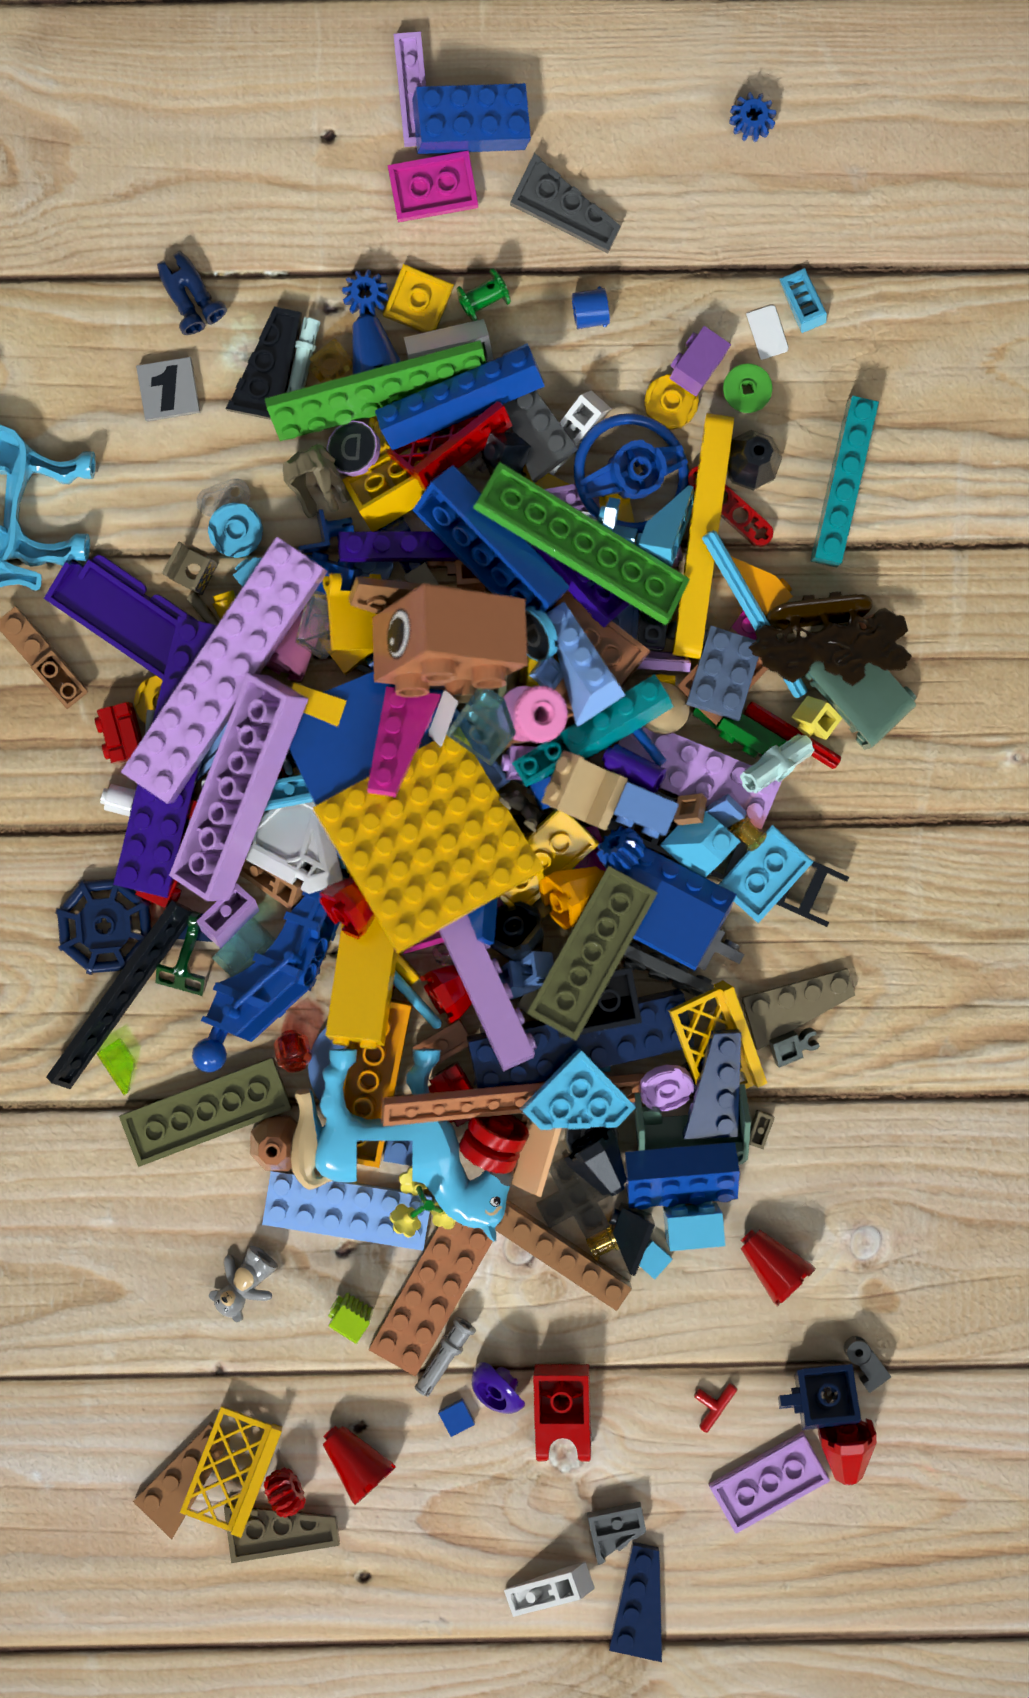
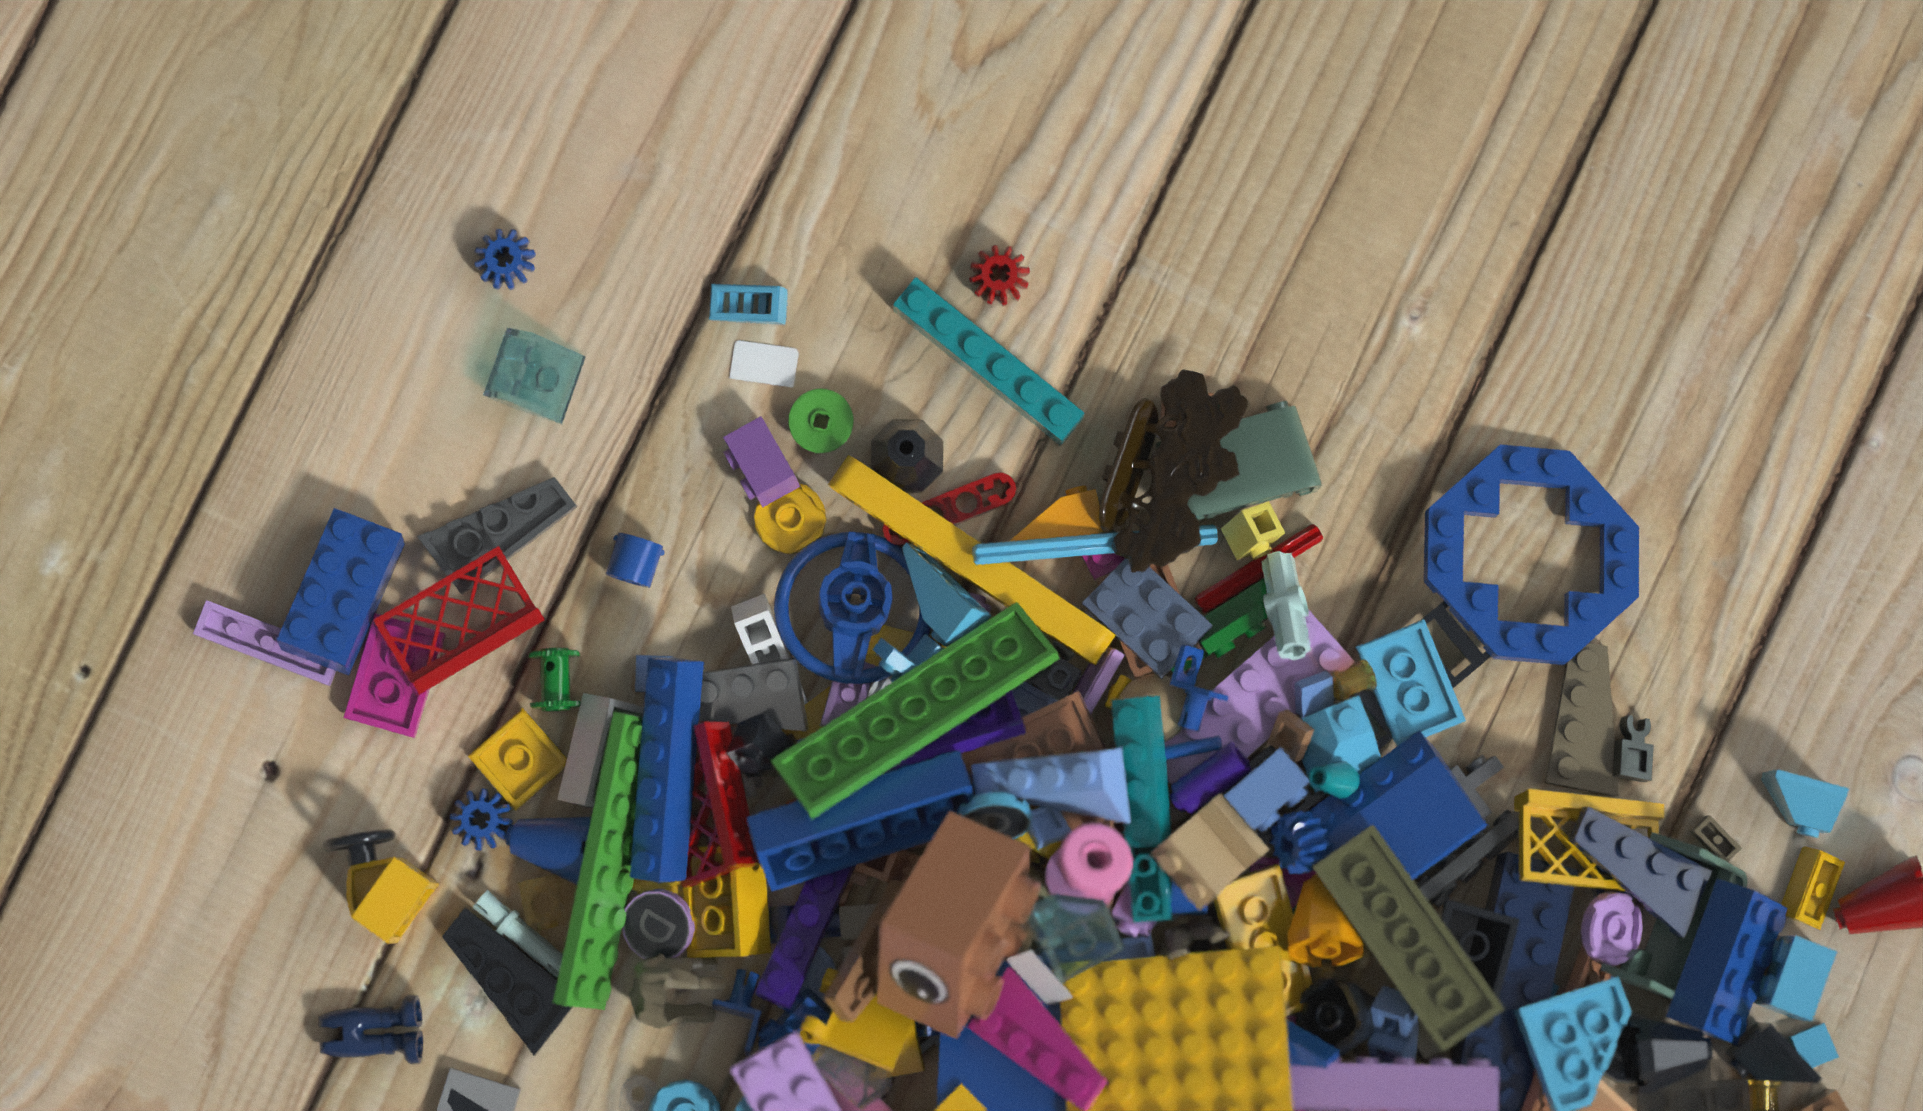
camera: 60 degrees left, 5 degrees down
none -> yellow piece [323,829,440,943]
none -> red fence [372,546,545,696]
none -> clear light blue slope [483,328,586,424]
none -> red gear [969,245,1030,307]
none -> blue bracket [1169,644,1229,732]
none -> teal cone [1309,762,1359,798]
none -> blue plate [1424,444,1639,665]
none -> medium azure slope [1761,769,1849,838]
none -> yellow slope [1781,846,1845,930]

